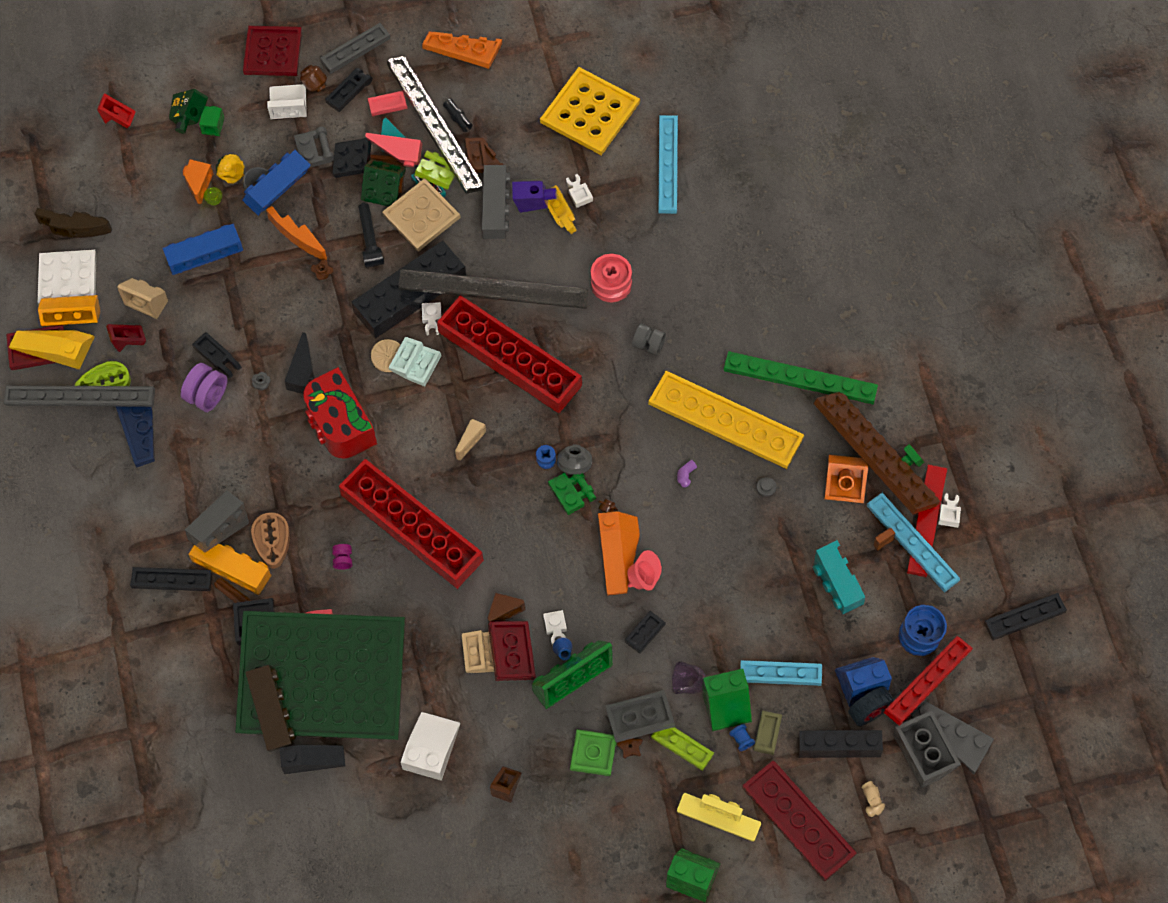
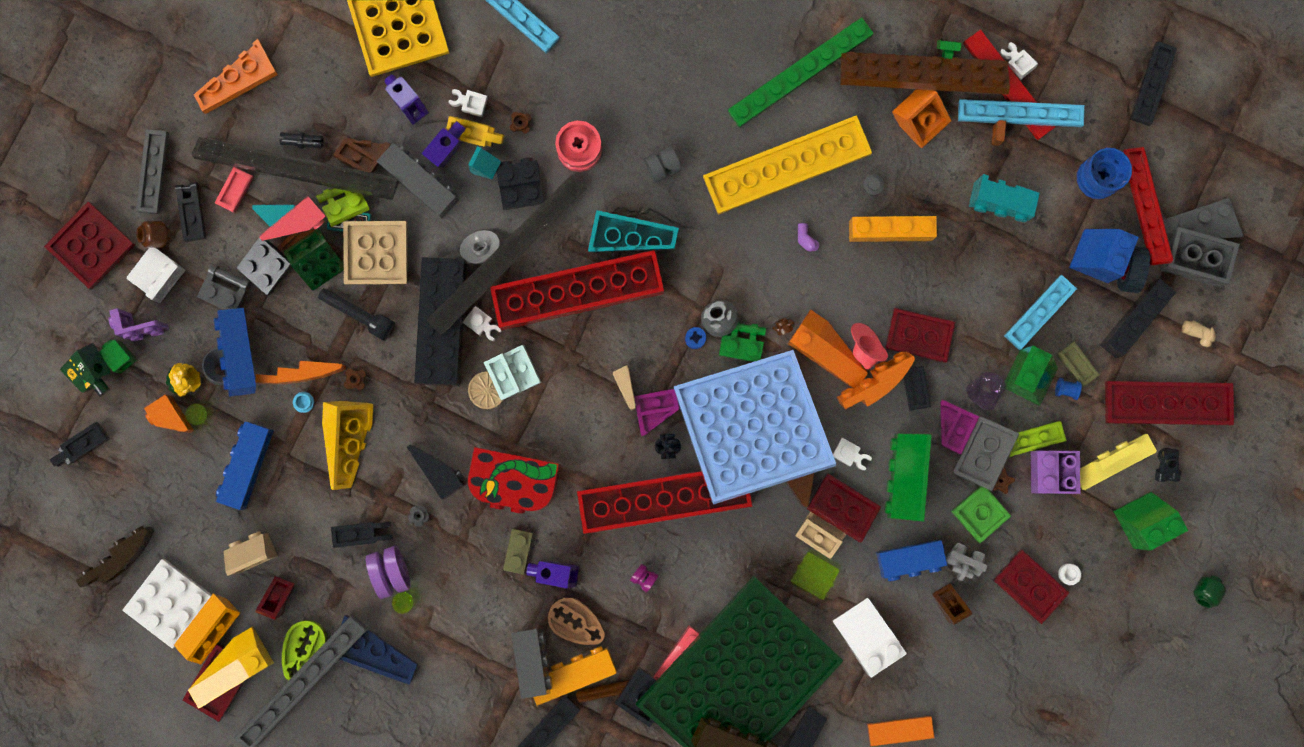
camera: 55 degrees left, 20 degrees up
red slope [97,93,136,128] -> none
blue cone [553,638,573,660] -> none
none -> black hinge [49,422,110,467]
none -> medium lavender bracket [109,308,169,342]
none -> medium azure plate [293,392,314,413]
none -> yellow wedge [322,401,373,490]
none -> dark purple torso [384,75,429,125]
none -> clear neon green plate [392,592,413,614]
none -> light grey dish [460,230,500,264]
none -> teal slope [468,146,501,180]
none -> black plate [496,157,544,210]
none -> olive plate [503,529,533,575]
none -> reddish brown plate [510,112,532,134]
none -> dark purple torso [527,561,579,588]
none -> teal wedge [588,210,679,252]
none -> magenta wing [634,389,679,436]
none -> black gear [655,434,681,459]
none -> light blue plate [674,350,836,504]
none -> clear neon green piece [791,551,840,600]
none -> orange slope [837,351,915,409]
none -> light orange brick [849,216,937,242]
none -> orange tile [867,716,934,746]
none -> blue brick [876,540,947,581]
none -> dark red tile [885,308,956,363]
none -> magenta wing [940,400,979,455]
none -> light grey hips [945,543,988,581]
none -> dark red tile [993,549,1069,624]
none -> medium lavender slope [1031,451,1080,494]
none -> white tile [1058,564,1081,585]
none -> black plate [1155,448,1181,482]

